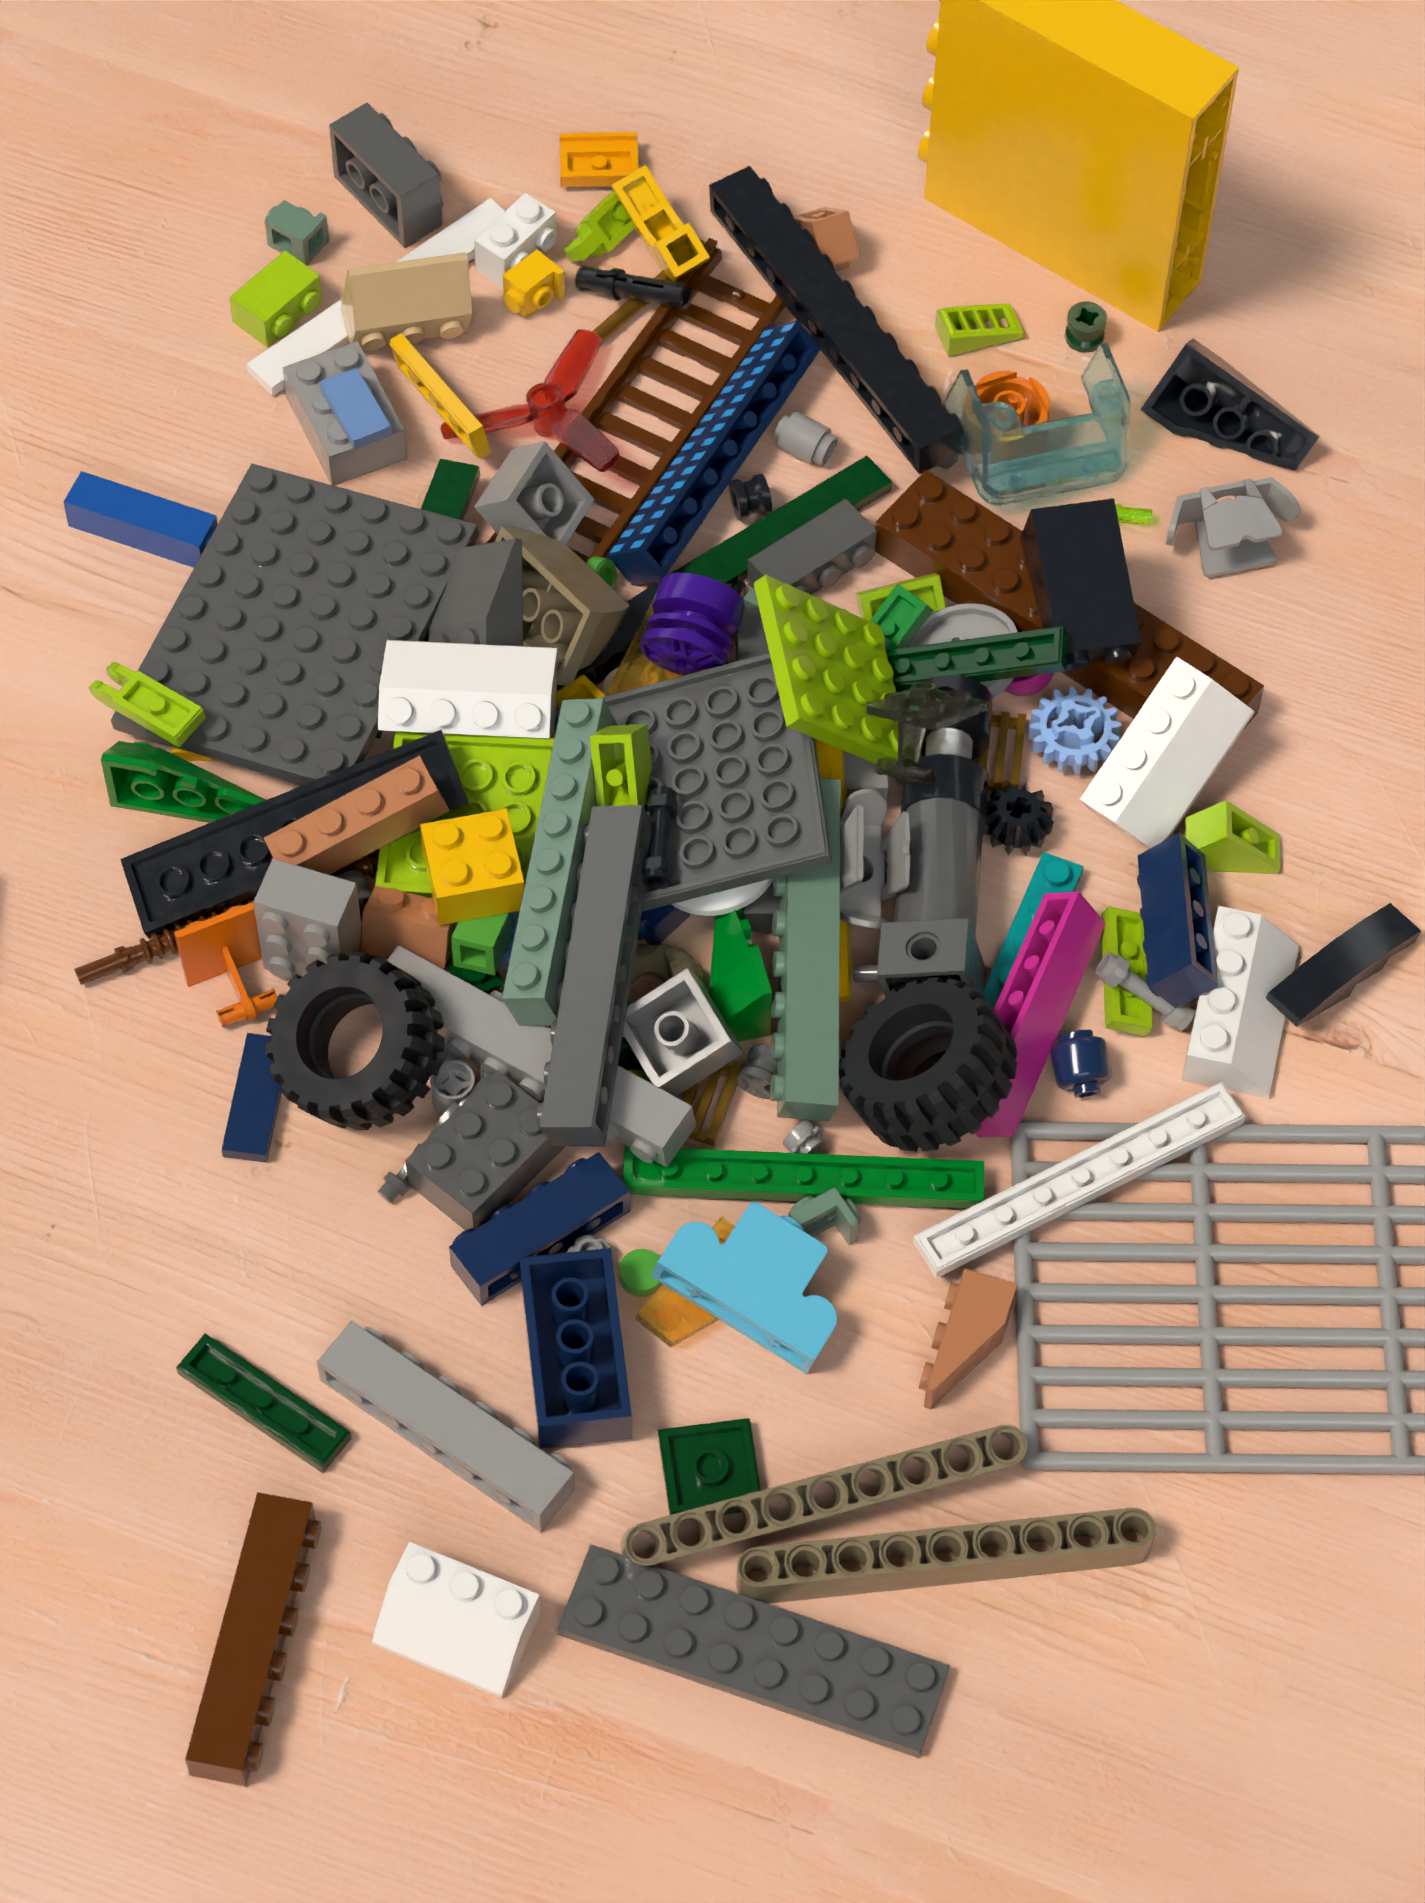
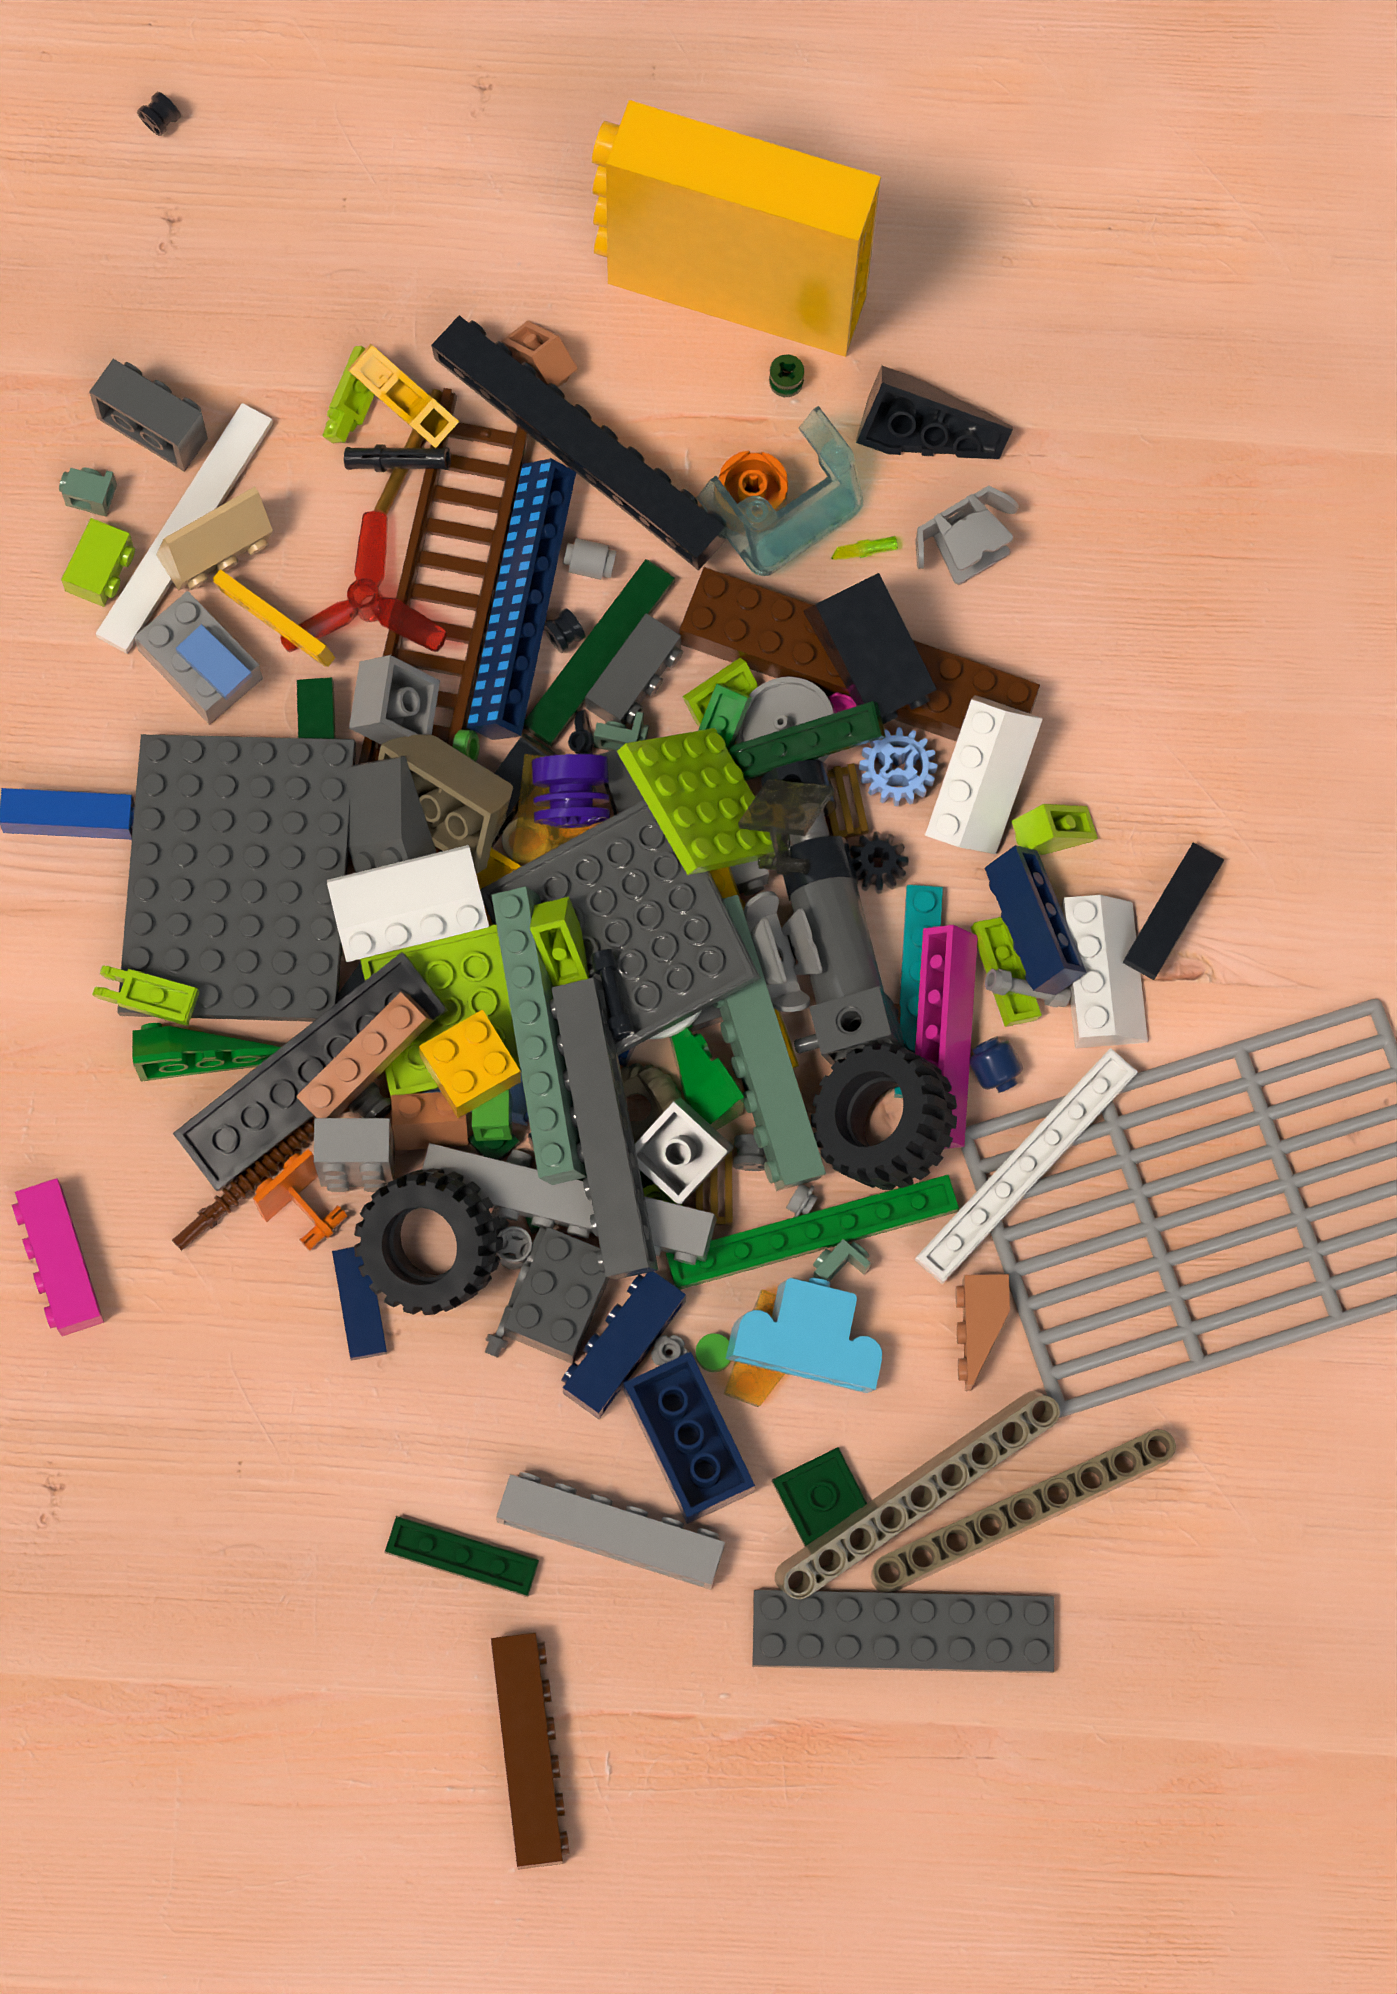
camera: 20 degrees left, 15 degrees up
white slope [371,1542,541,1698] -> none
white brick [474,193,557,288] -> none
yellow brick [502,249,565,318] -> none
light orange plate [559,132,639,187] -> none
lime slope [935,303,1024,357] -> none

